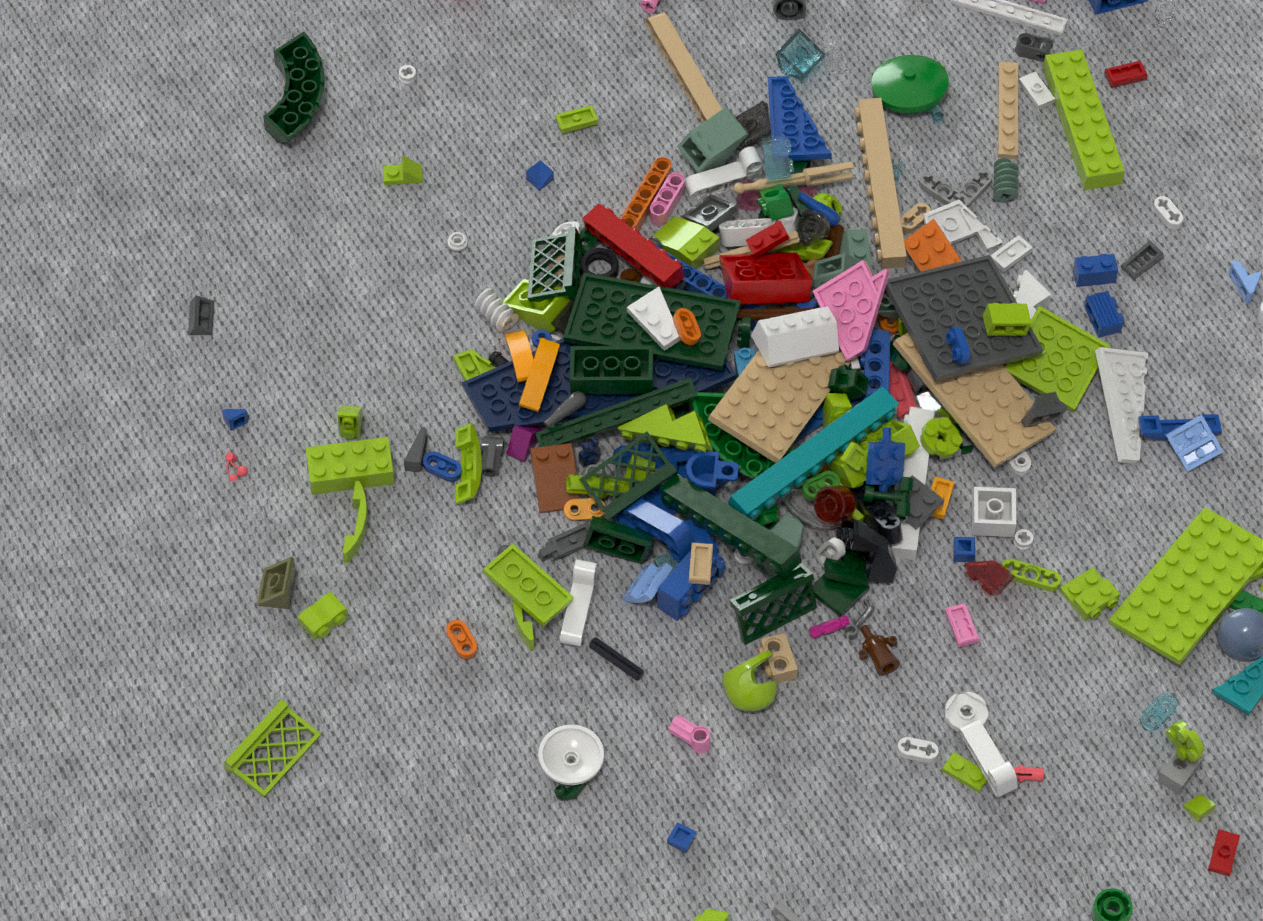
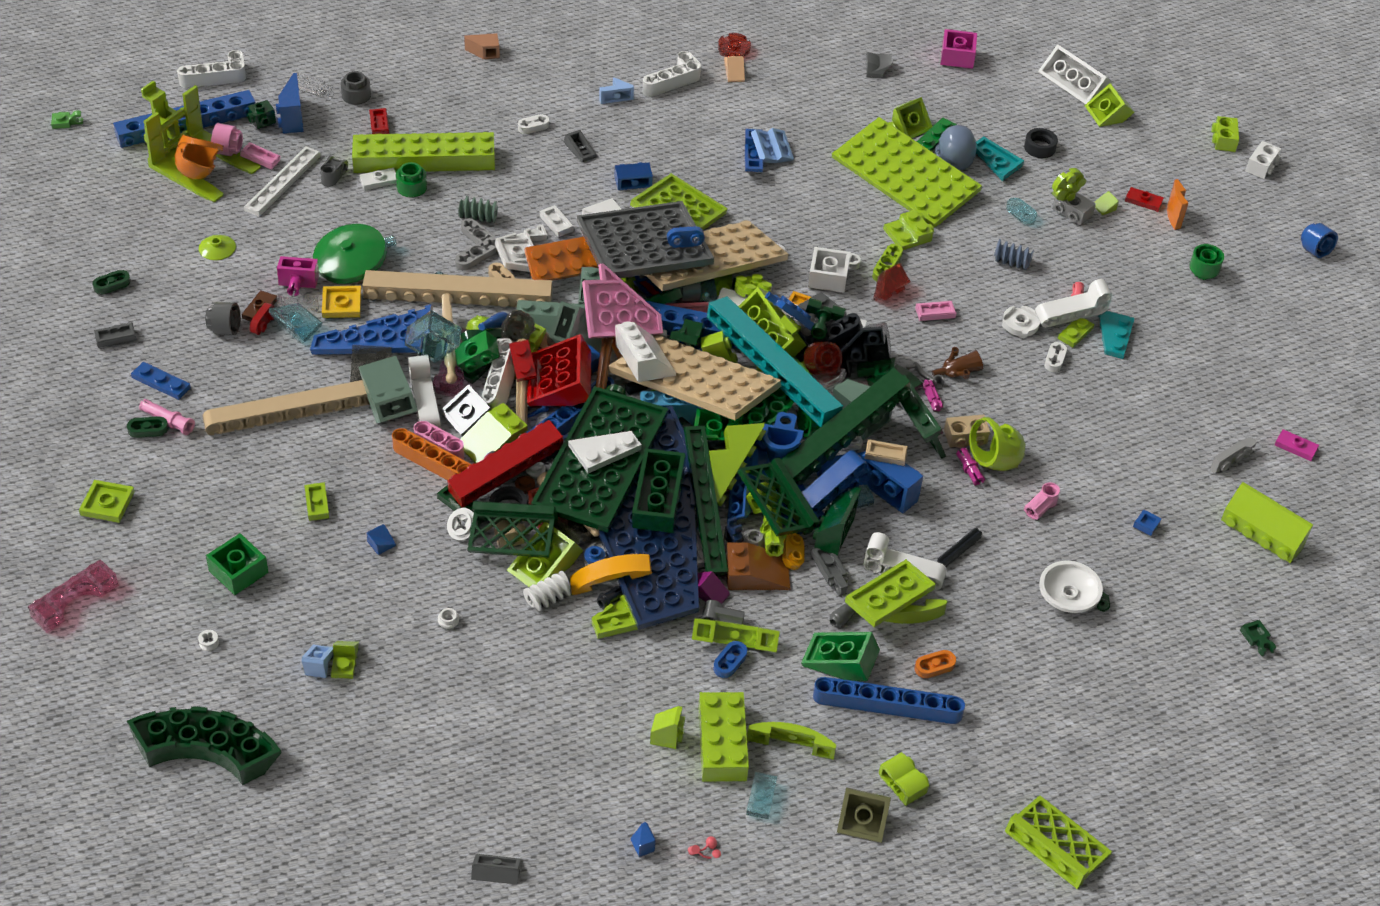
camera: 85 degrees left, 10 degrees down
dark grey slope [404,427,428,473] -> none
light orange slope [518,338,560,412] -> none
dark grey piece [543,391,586,428] -> none
light blue slope [622,562,673,603] -> none
orange plate [673,308,701,345] -> none
white plate [816,537,846,566] -> none
blue slope [953,537,975,563] -> none
lime brick [983,303,1032,336] -> none
tan plate [998,62,1018,159] -> none
dark grey slope [1021,392,1067,427] -> none
blue brick [1072,254,1118,287] -> none
white wing [1095,347,1148,464] -> none
none -> green brick [205,533,269,596]
none -> reddish brown plate [241,290,278,322]
none -> red plate [249,303,277,335]
none -> dark pink brick [277,256,319,296]
none -> light blue slope [302,644,334,678]
none -> yellow plate [322,285,361,318]
none -> dark grey piece [340,71,371,105]
none -> green piece [396,162,427,198]
none -> clear light blue plate [746,772,777,819]
none -> green slope [801,632,880,681]
none -> blue beam [813,677,965,724]
none -> dark pink pin [956,448,985,486]
none -> sand blue piece [994,239,1034,270]
none -> teal wing [1098,311,1135,359]
none -> orange slope [1167,179,1188,230]

